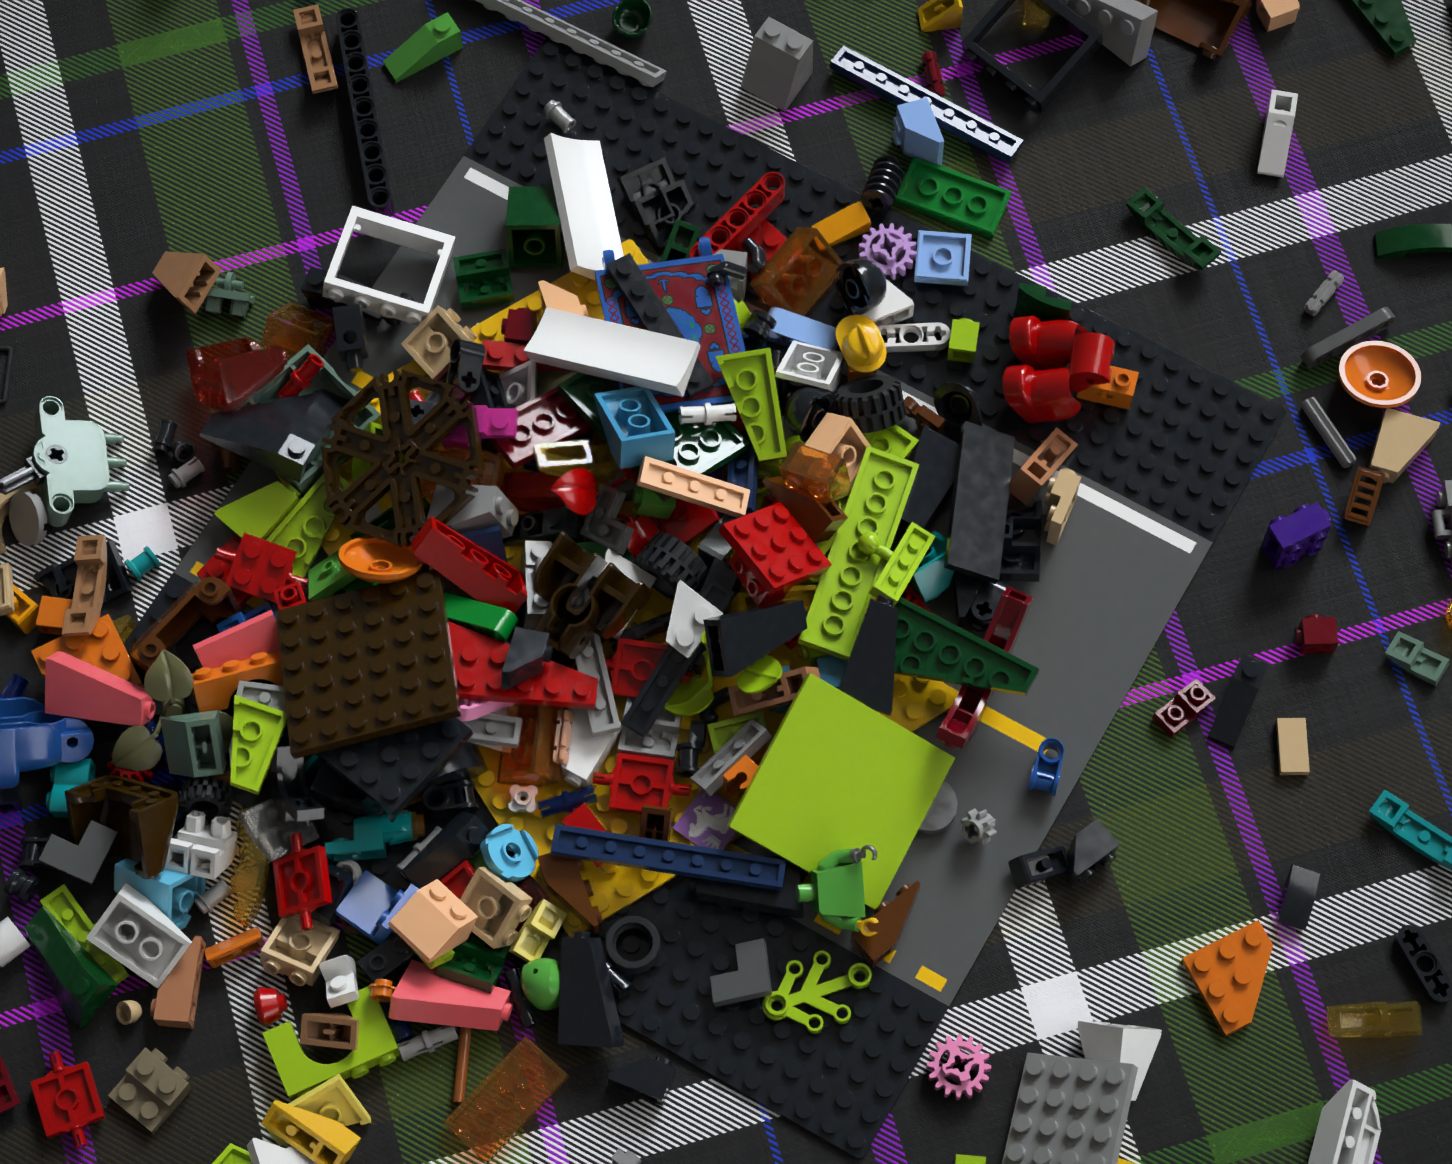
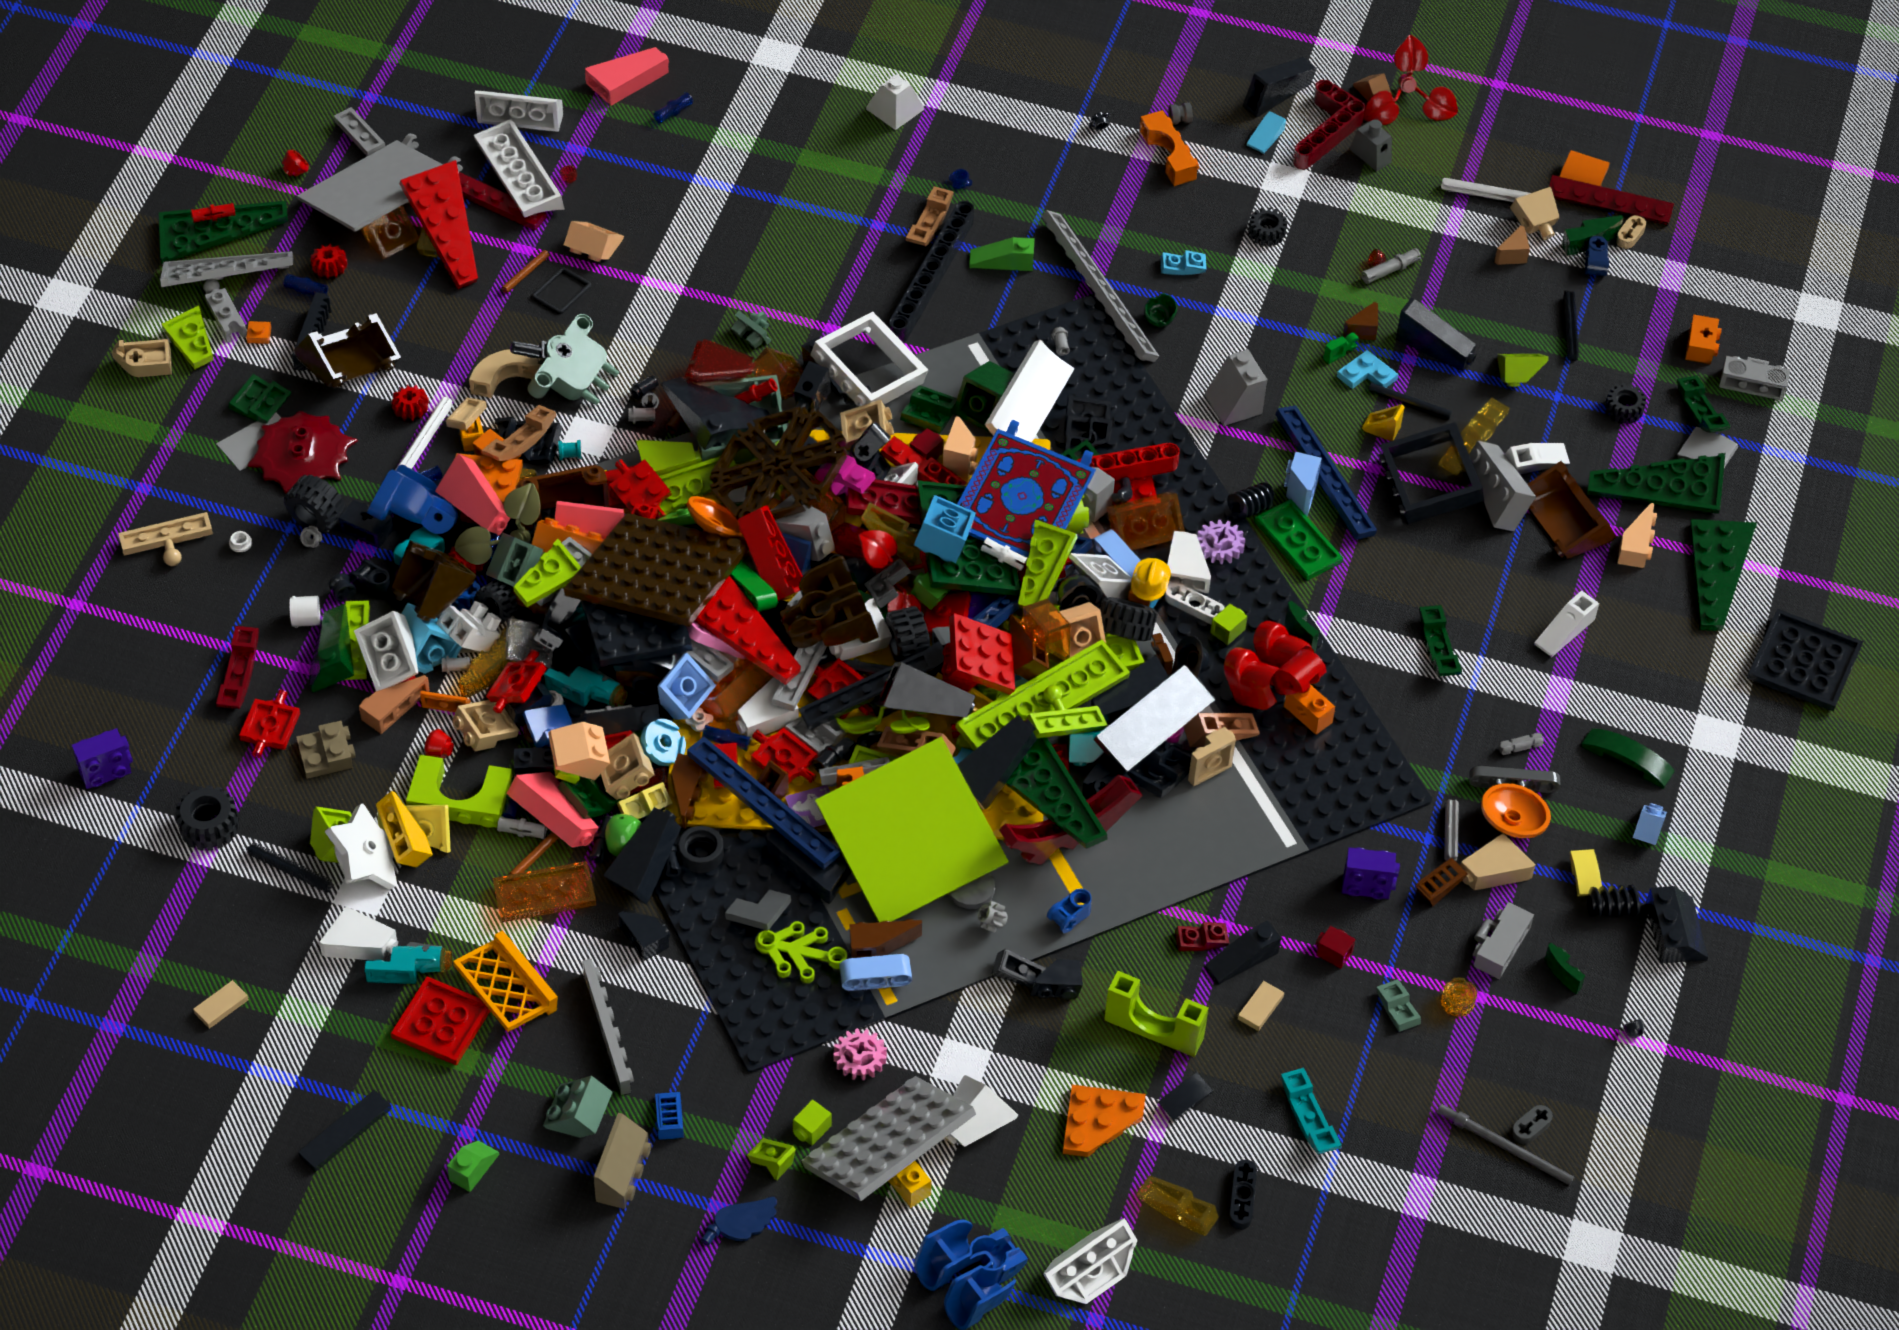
camera: 30 degrees right, 15 degrees down
light grey tile [9,490,48,546] -> none
dark grey tile [39,820,118,885] -> none
tan hinge [116,1000,142,1025] -> none
medium nougat slope [152,251,222,314] -> none
medium nougat slope [300,1013,359,1050] -> none
white slope [319,955,359,1008] -> none
orange plate [368,979,396,1002] -> none
black slope [502,627,553,690] -> none
white arch [524,307,701,397] -> none
nougat axle [552,709,574,765] -> none
black plate [605,253,714,399] -> none
light nougat plate [637,456,750,518] -> none
white wing [665,580,724,660] -> none
black arm [707,261,747,287] -> none
black wheel [743,309,777,343] -> none
bright green torso [796,845,878,936] -> none
light orange slope [811,201,871,249] -> none
black cylinder [835,258,887,314] -> none
light blue plate [914,230,972,286] -> none
dark red axle [921,51,946,97] -> none
none -> light blue slope [657,653,716,720]
none -> light blue beam [839,954,912,991]
none -> lime arch [1104,971,1209,1057]

